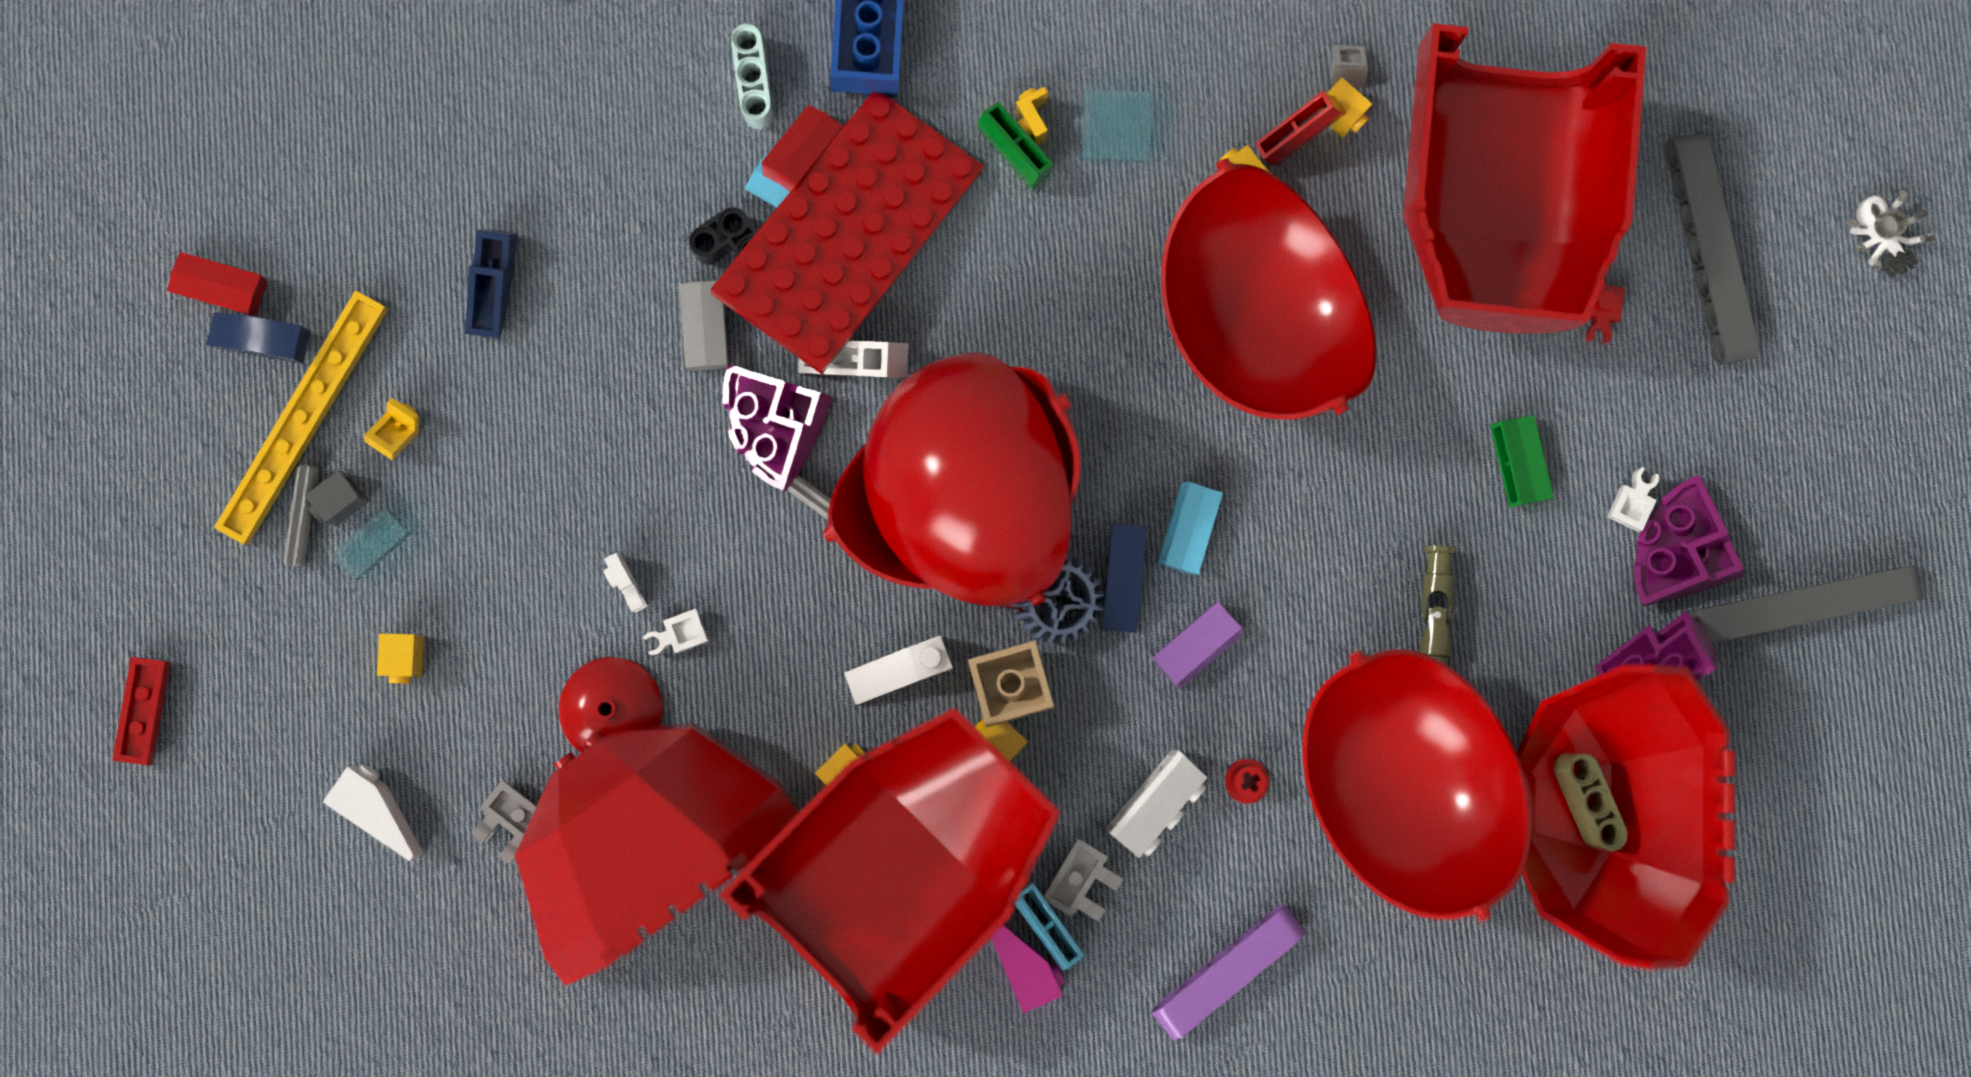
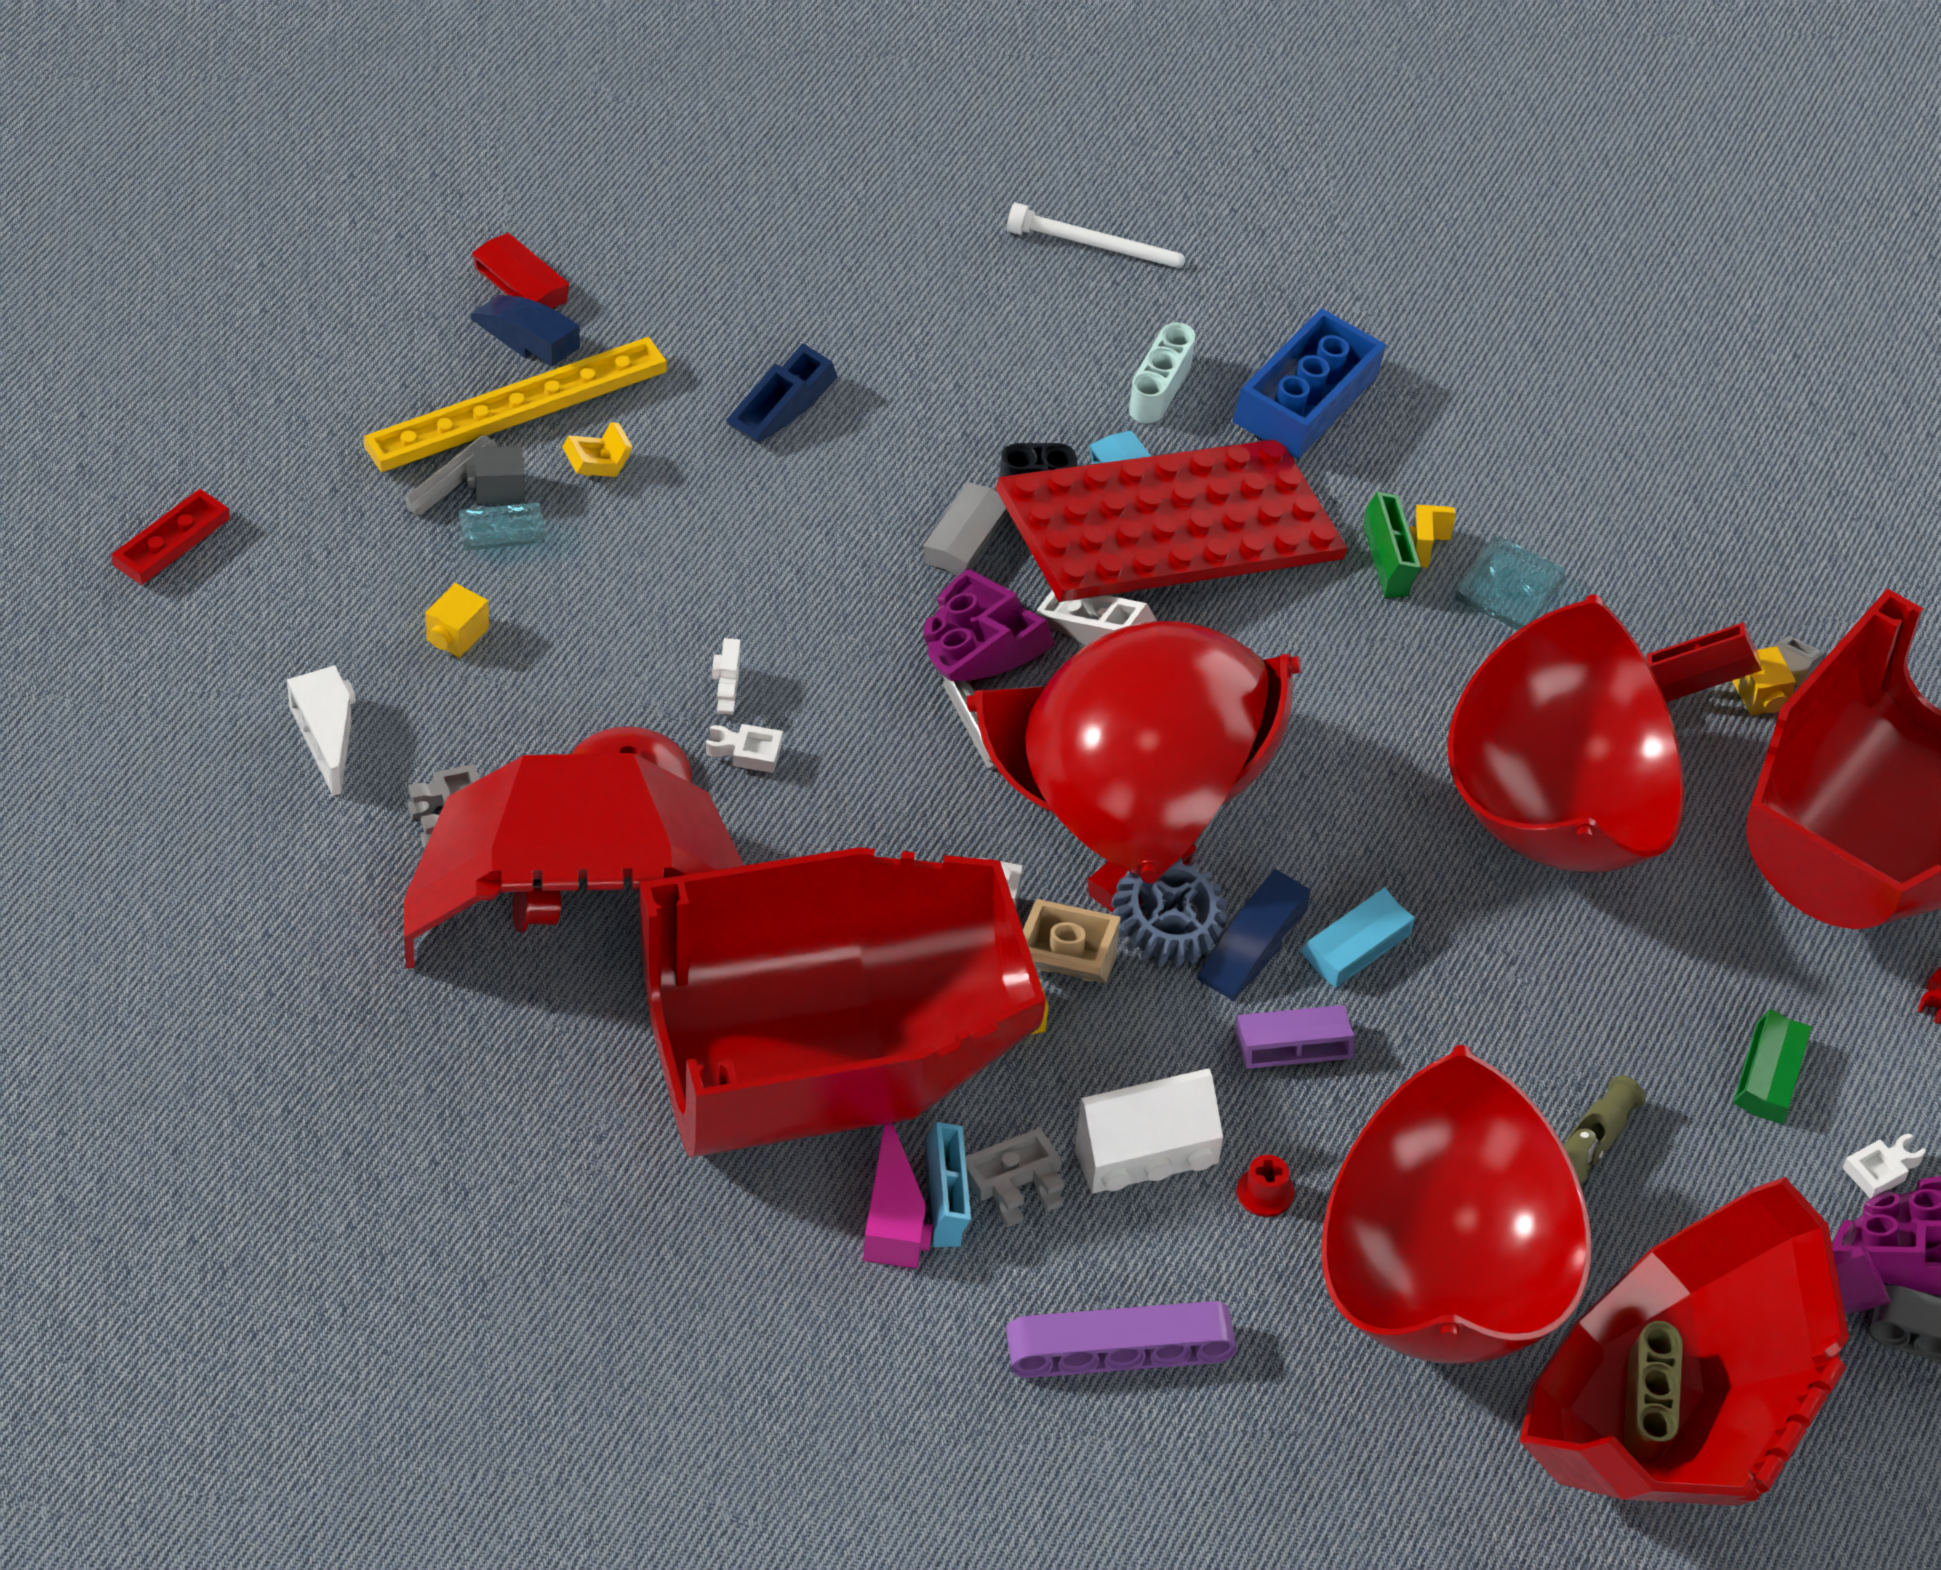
camera: 30 degrees right, 35 degrees down
red piece [761,105,843,192] -> none

